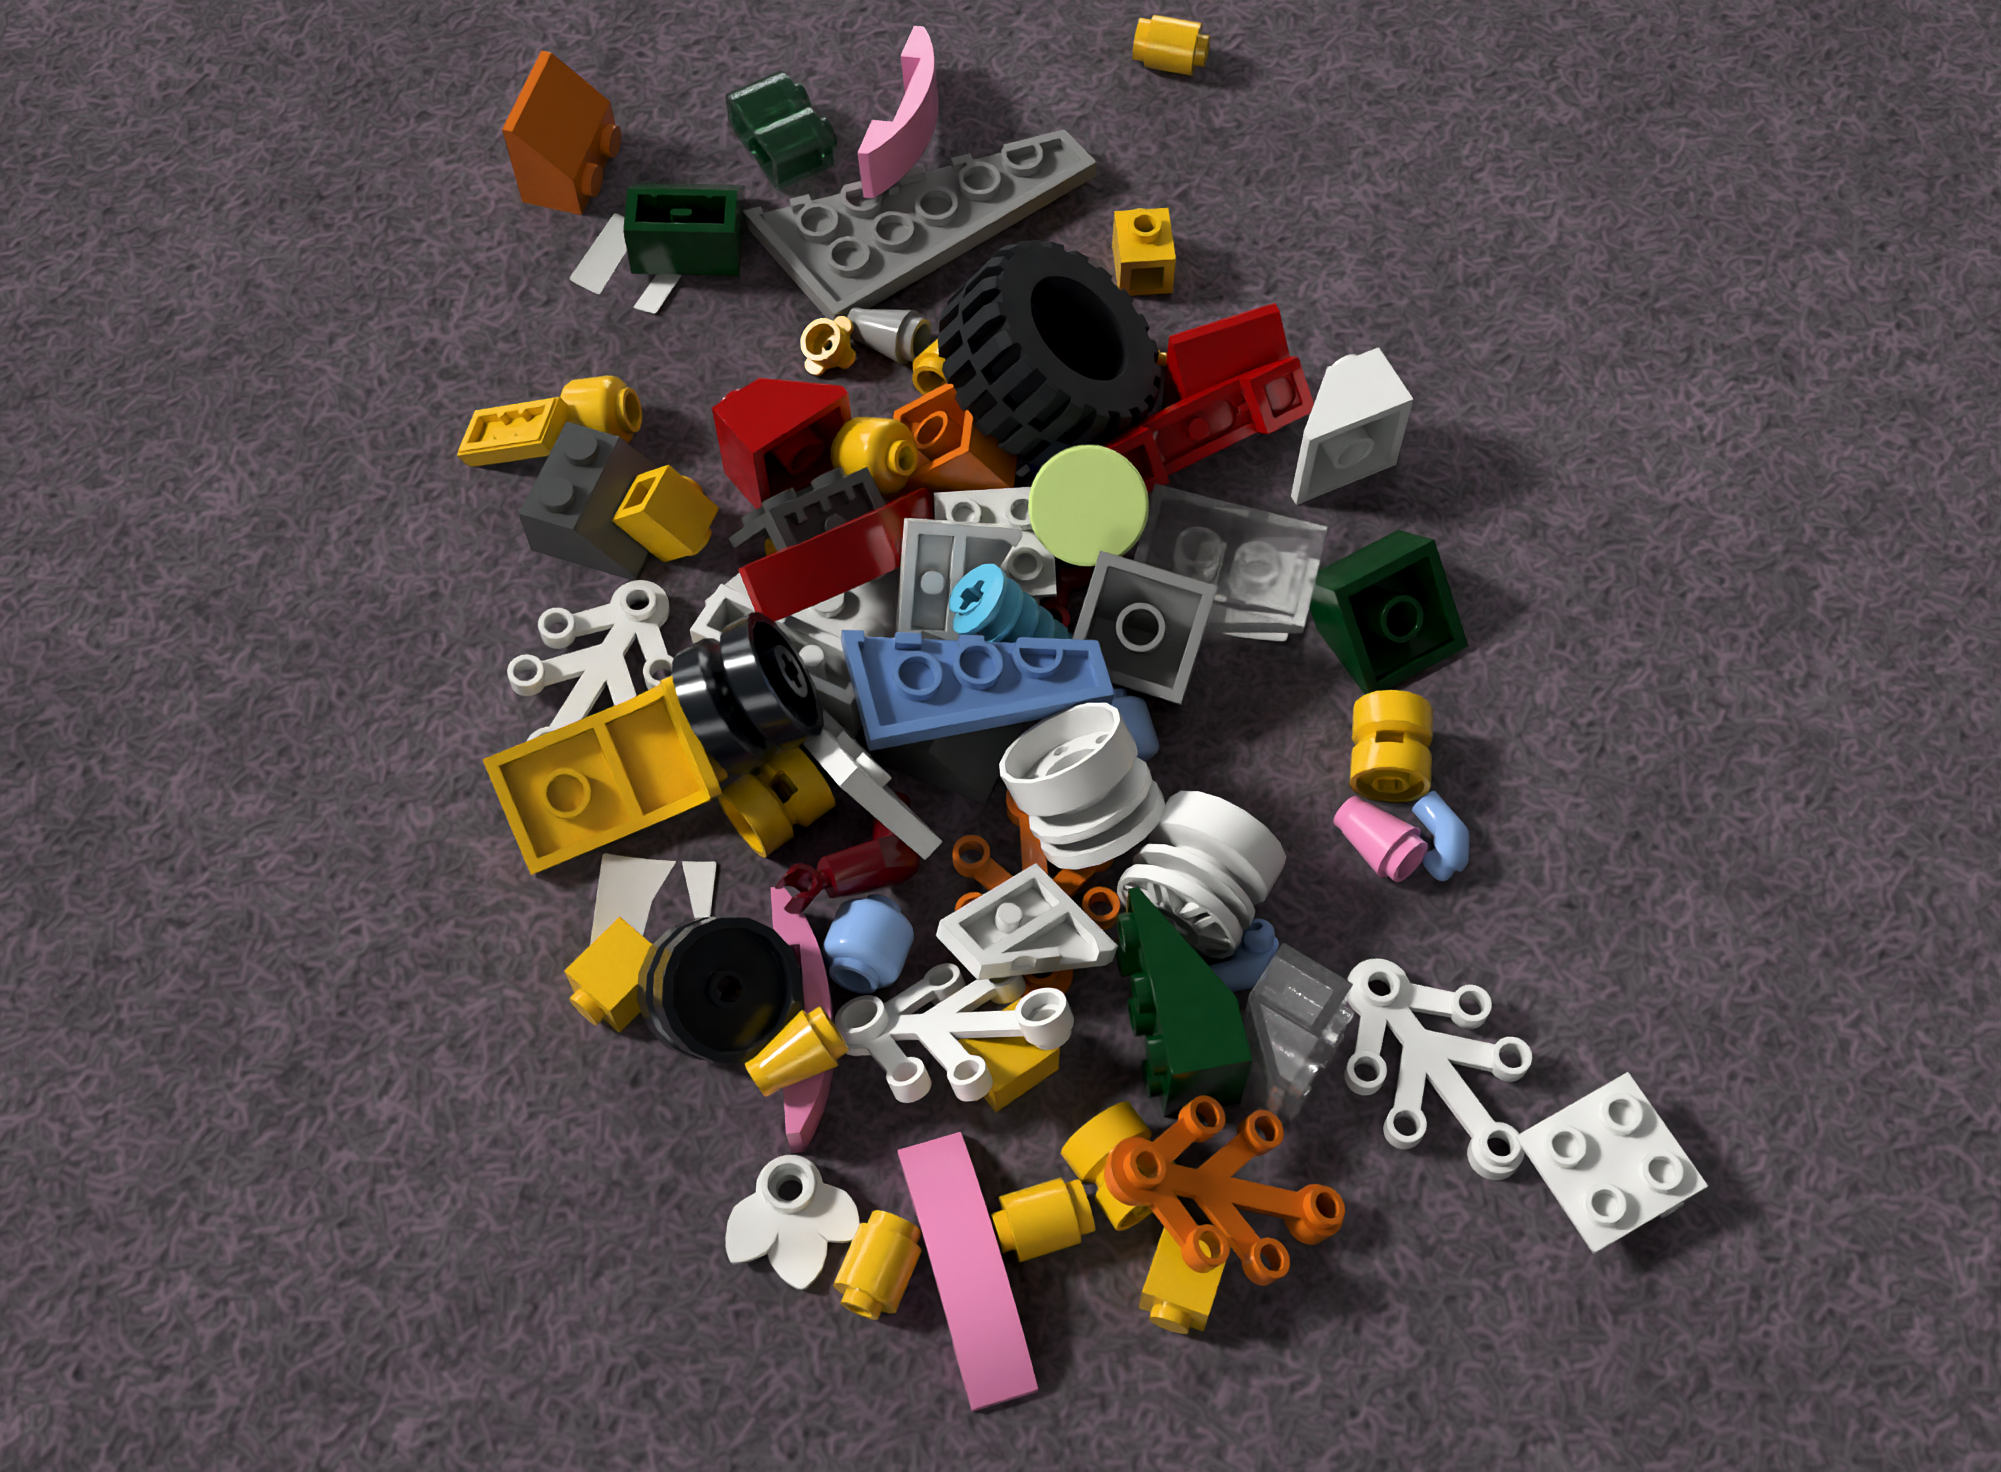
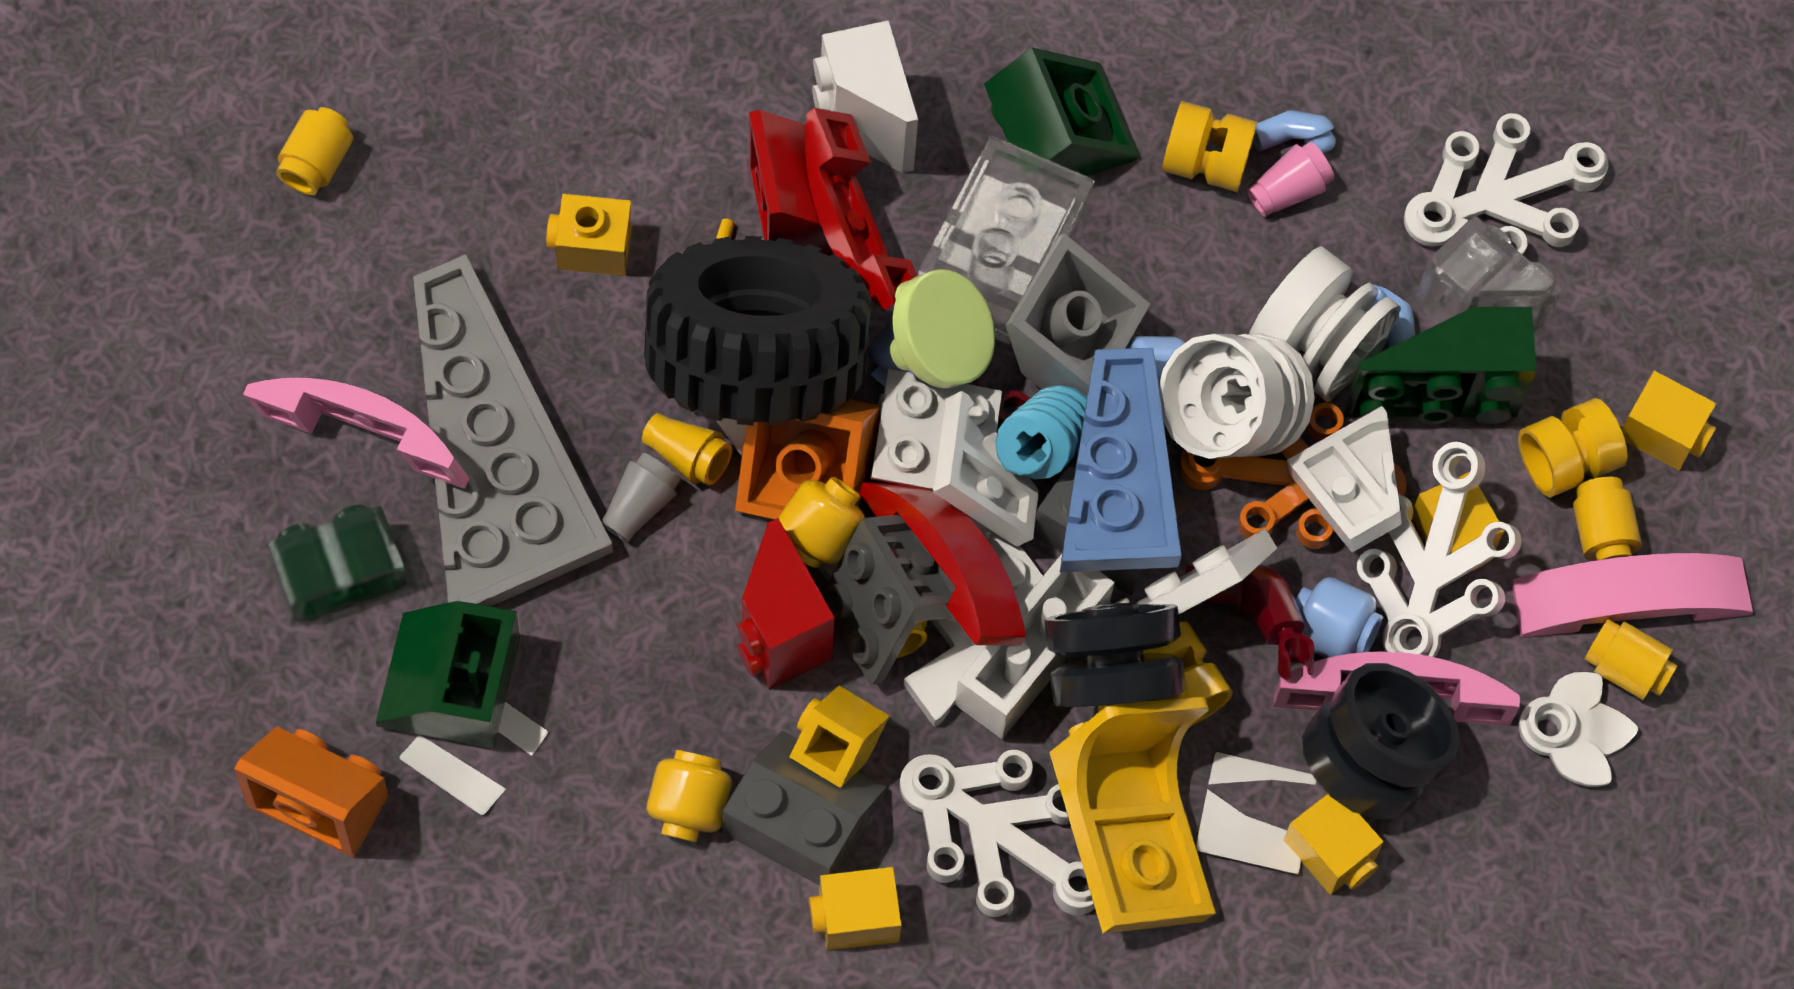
camera: 85 degrees left, 5 degrees up
yellow plate [457,397,569,467] -> none
yellow cone [745,1006,850,1098] -> none
yellow plate [800,316,856,376] -> none
orange plant [1104,1095,1345,1286] -> none
white hinge [1515,1072,1708,1254] -> none
none -> yellow brick [809,867,901,951]

